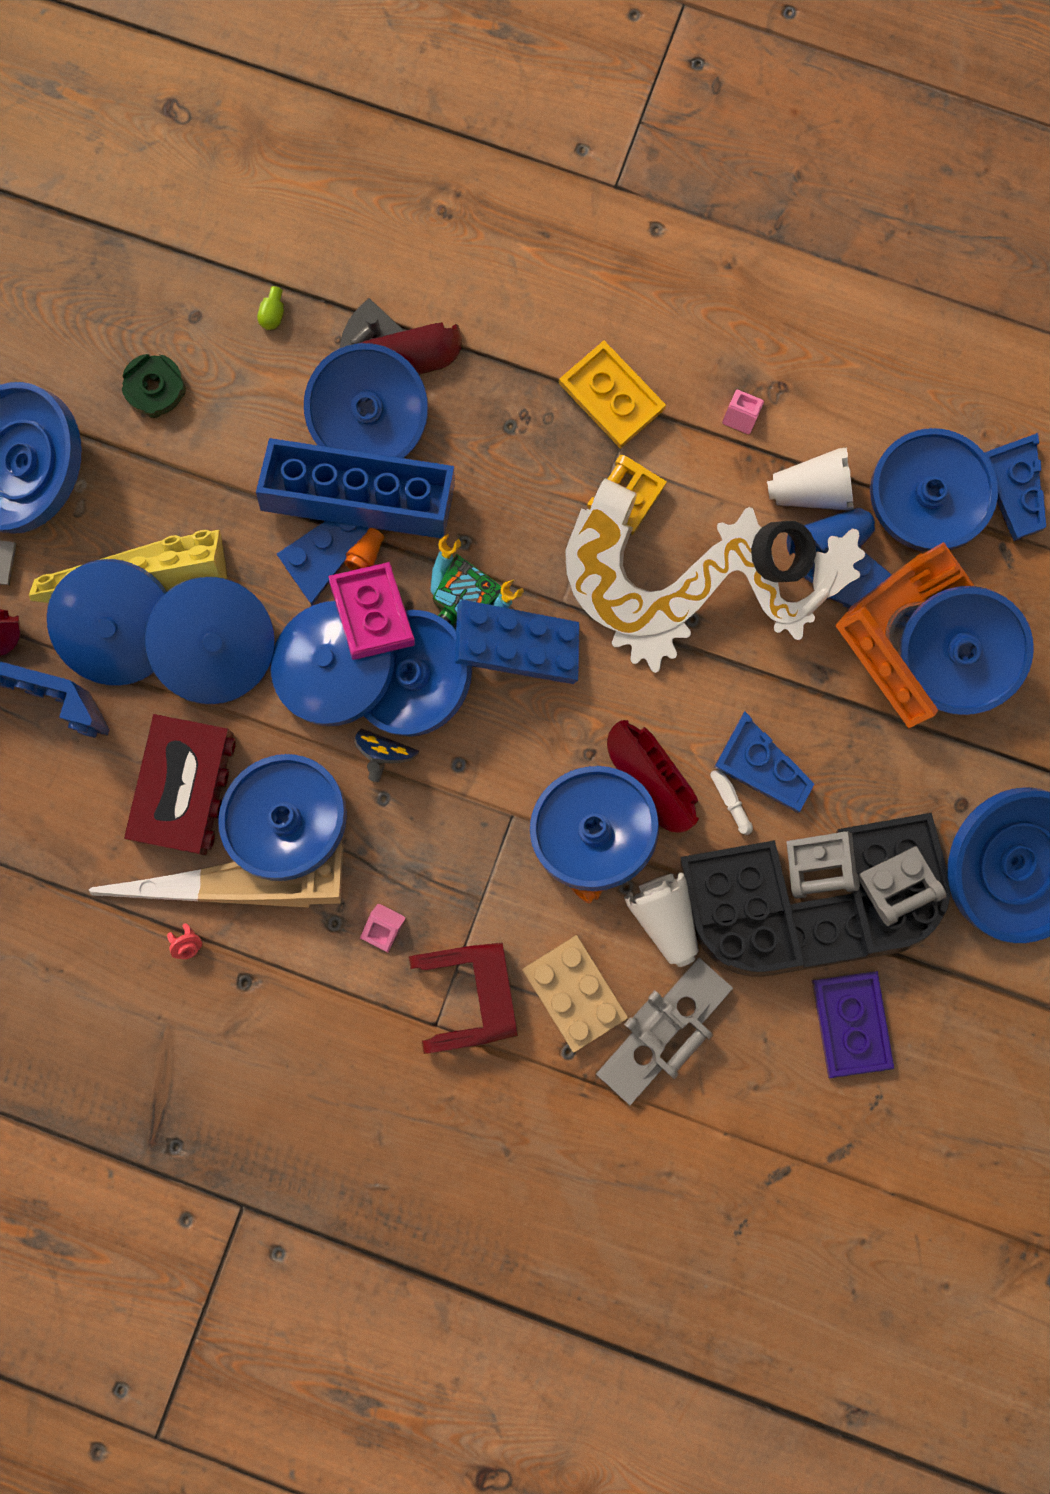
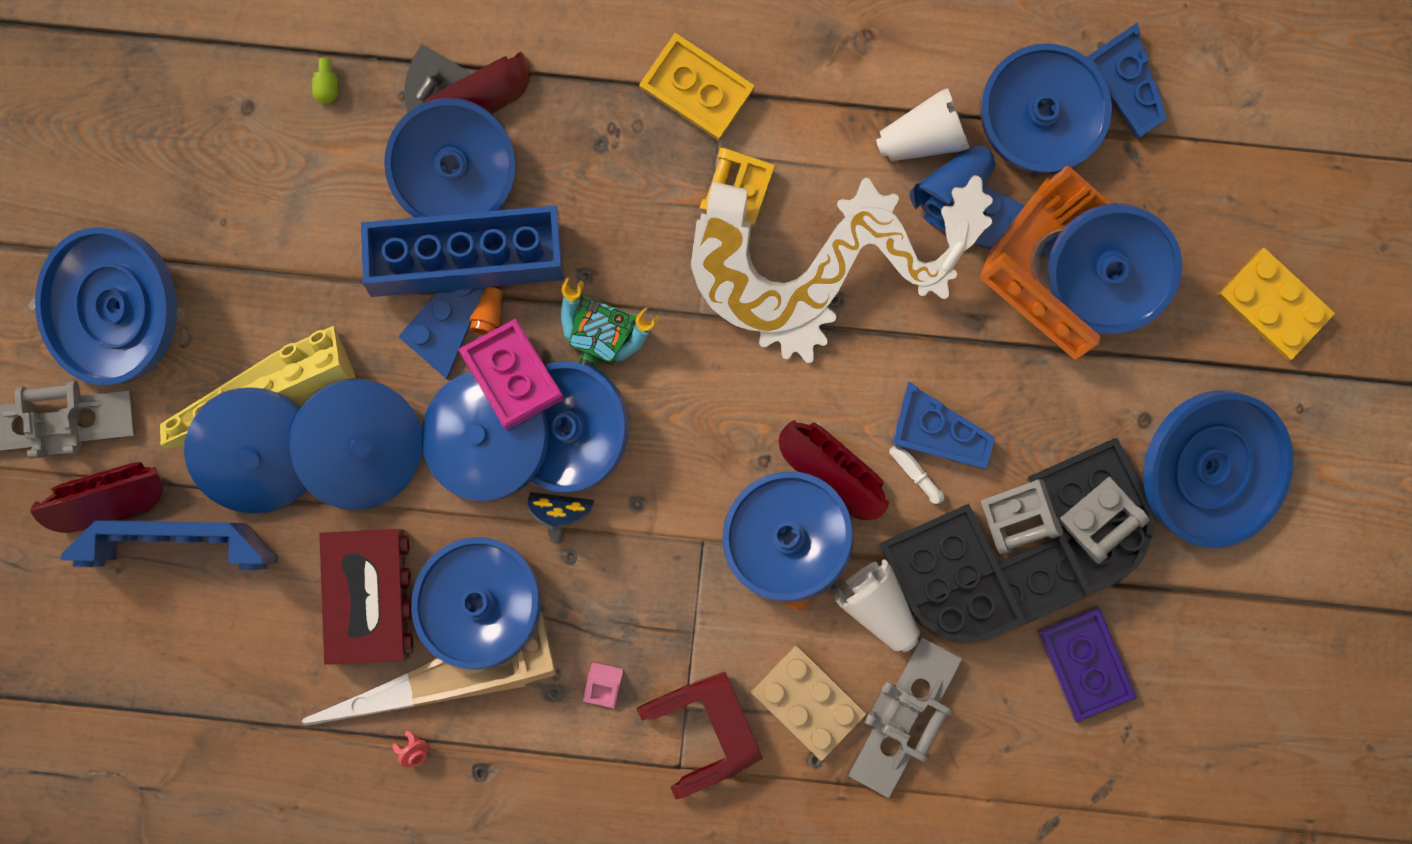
camera: 15 degrees left, 5 degrees up
dark green plate [122,354,186,418] -> none
blue plate [455,600,579,684] -> none
bright pink slope [723,389,764,434] -> none
black tyre [751,521,816,582] -> none

